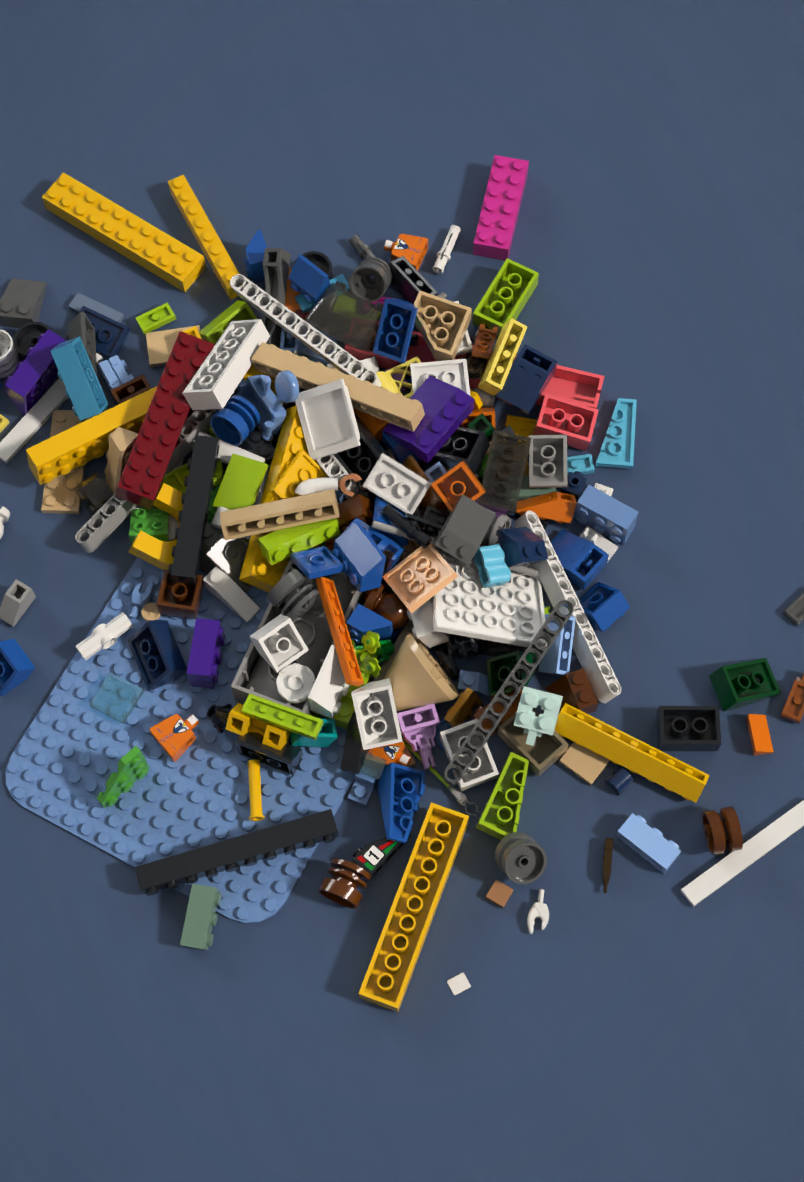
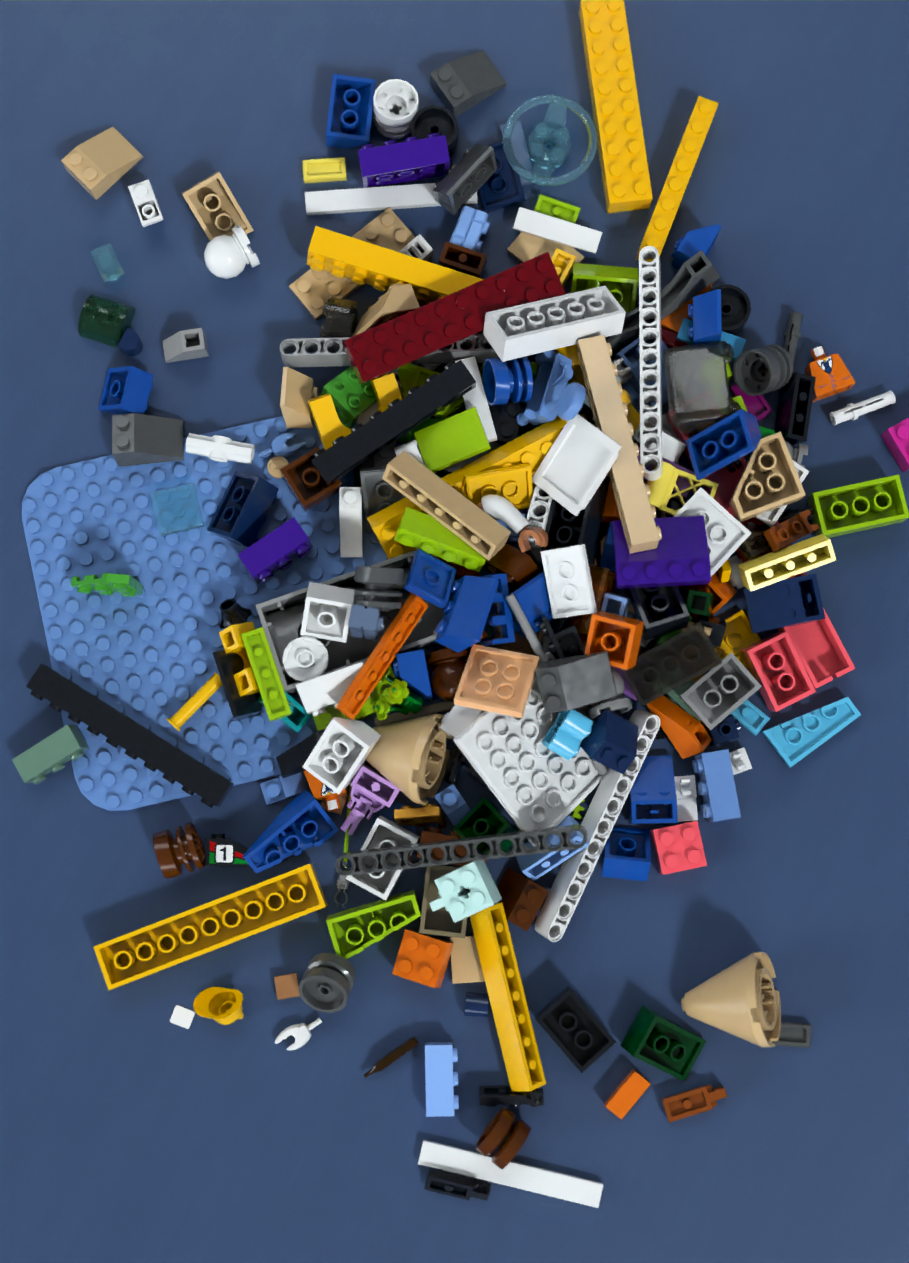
camera: 45 degrees right, 15 degrees up
dark azure brick [51,336,108,421] -> none
orange torso [149,714,200,762] -> none
clear light blue tile [360,753,387,780] -> none
black pin [381,504,432,548] -> none
none -> dark grey slope [112,413,184,467]
none -> yellow piece [193,987,244,1025]
none -> tan slope [280,367,319,428]
none -> sand blue brick [348,604,385,641]
none -> orange brick [392,929,454,988]
none -> black hinge [425,1168,491,1201]
none -> black hinge [479,1086,544,1107]
none -> clear light blue piece [502,95,597,186]
none -> white tile [513,207,602,254]
none -> coral brick [650,821,707,875]
none -> tan cone [681,952,781,1048]

